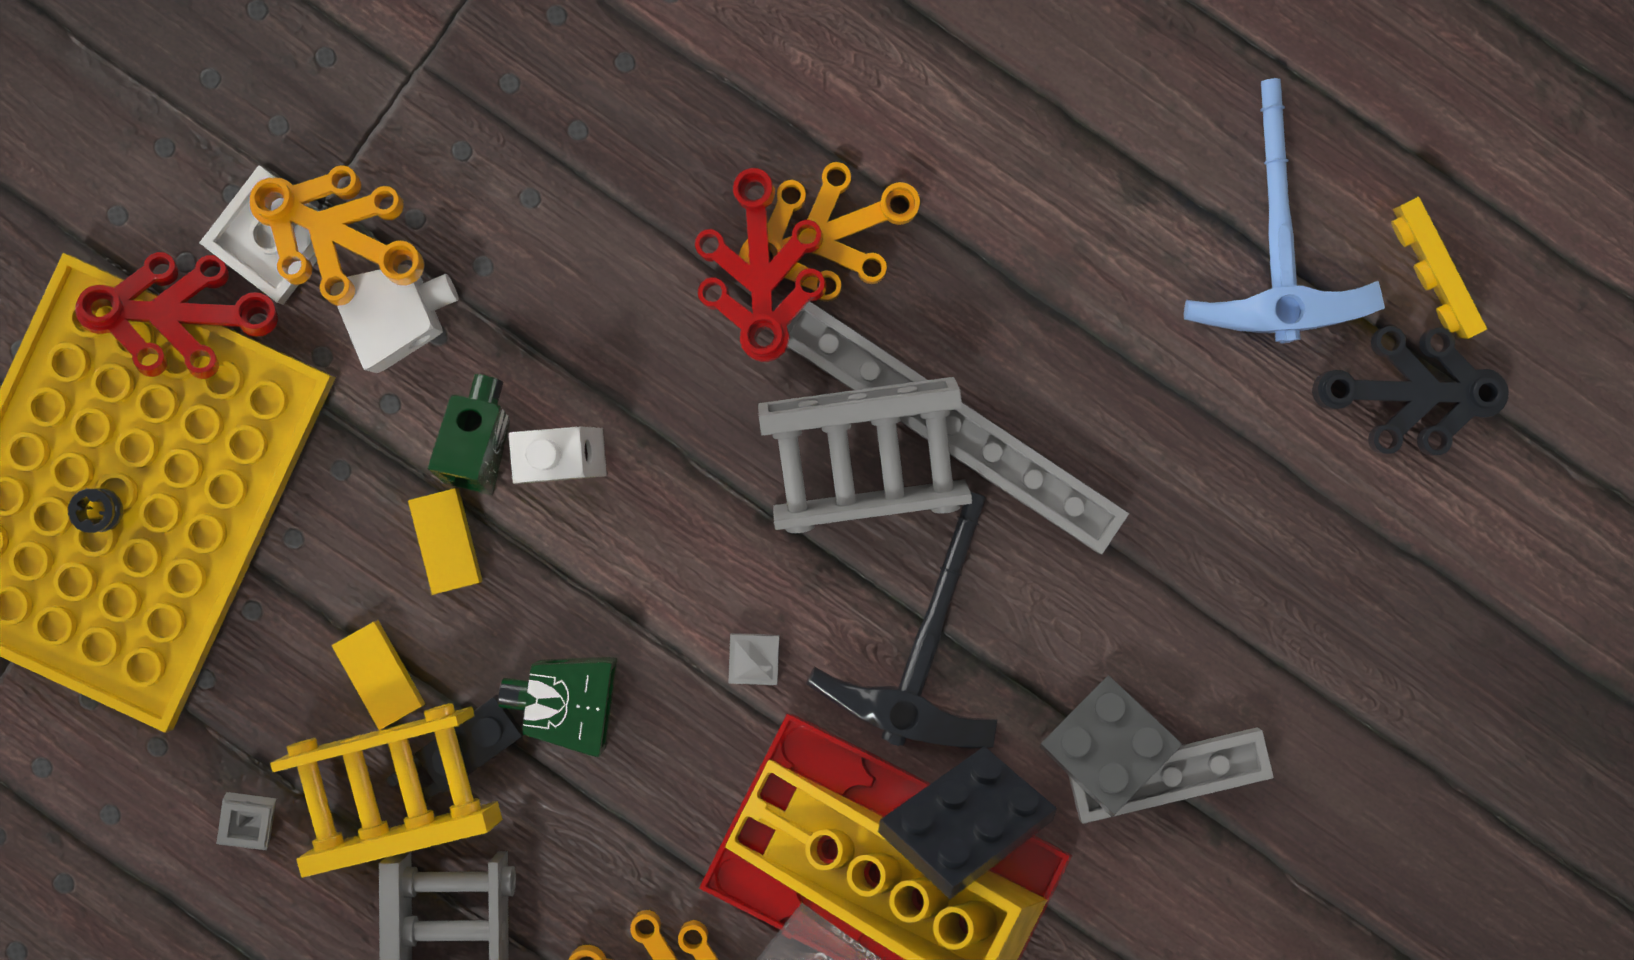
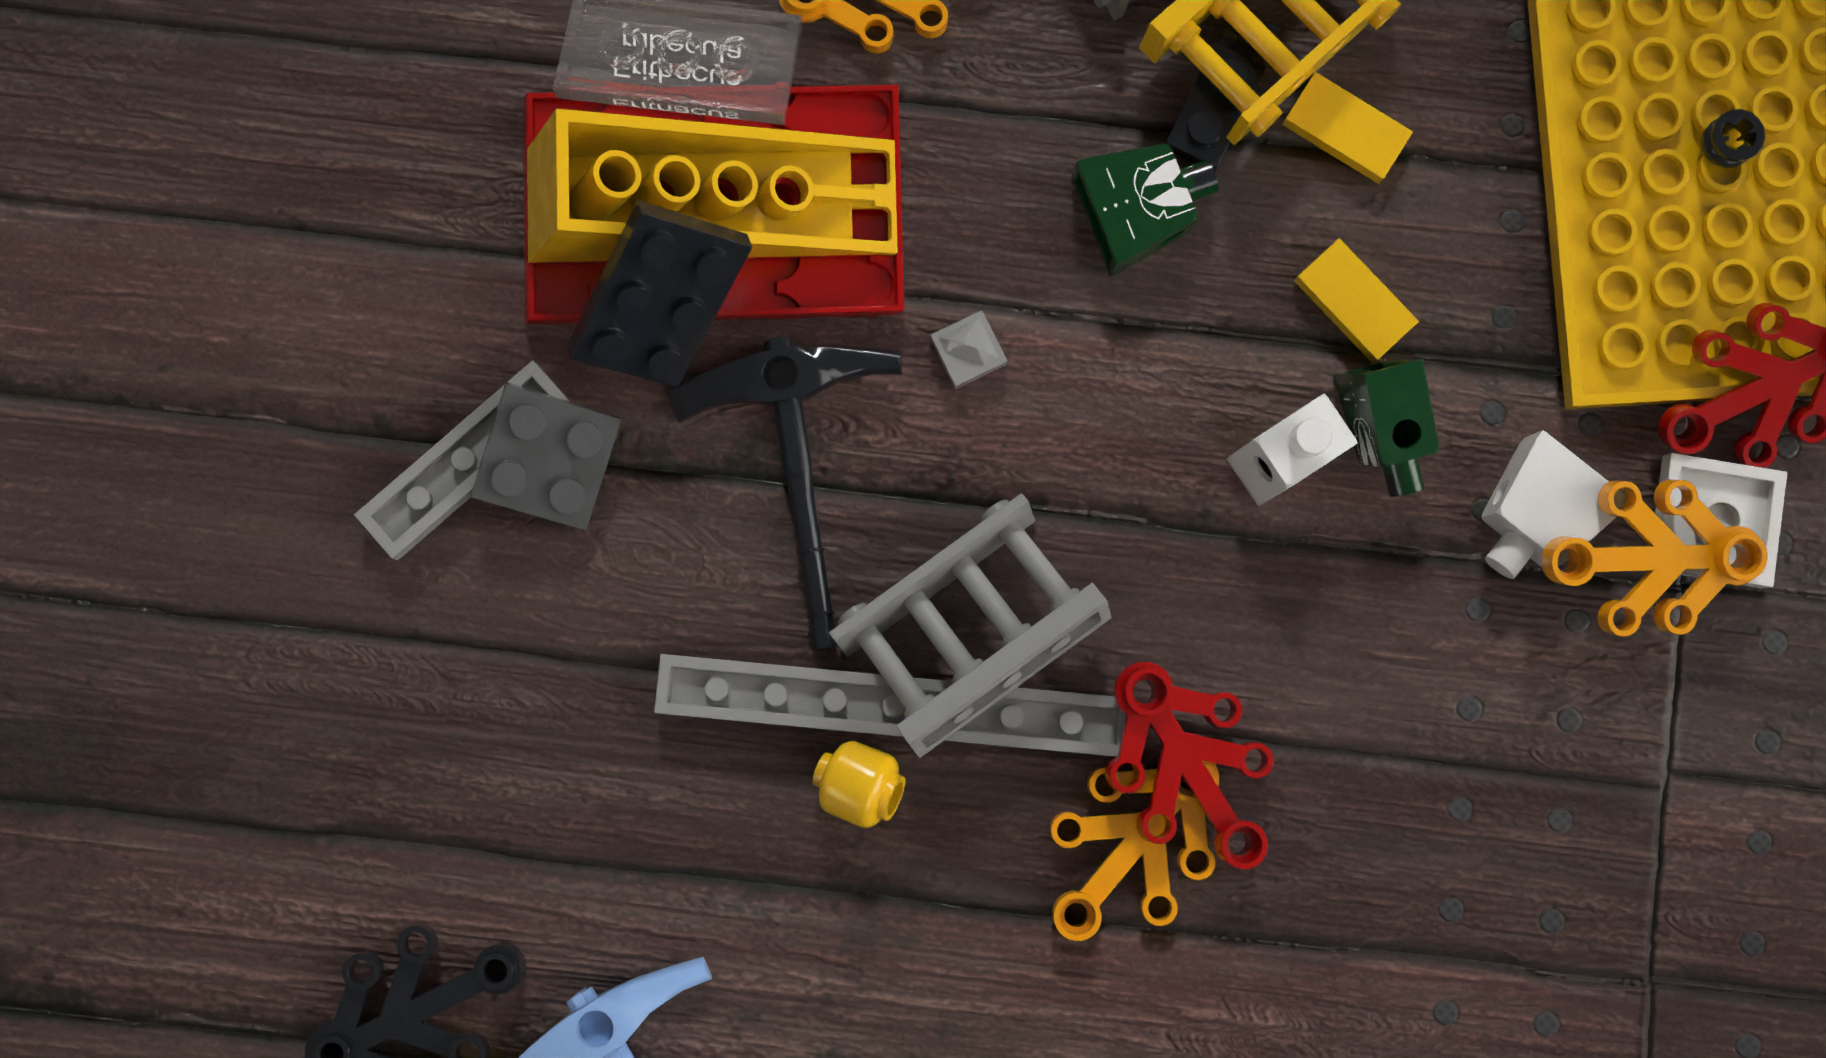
camera: 150 degrees right, 5 degrees down
none -> yellow head [813,741,905,828]

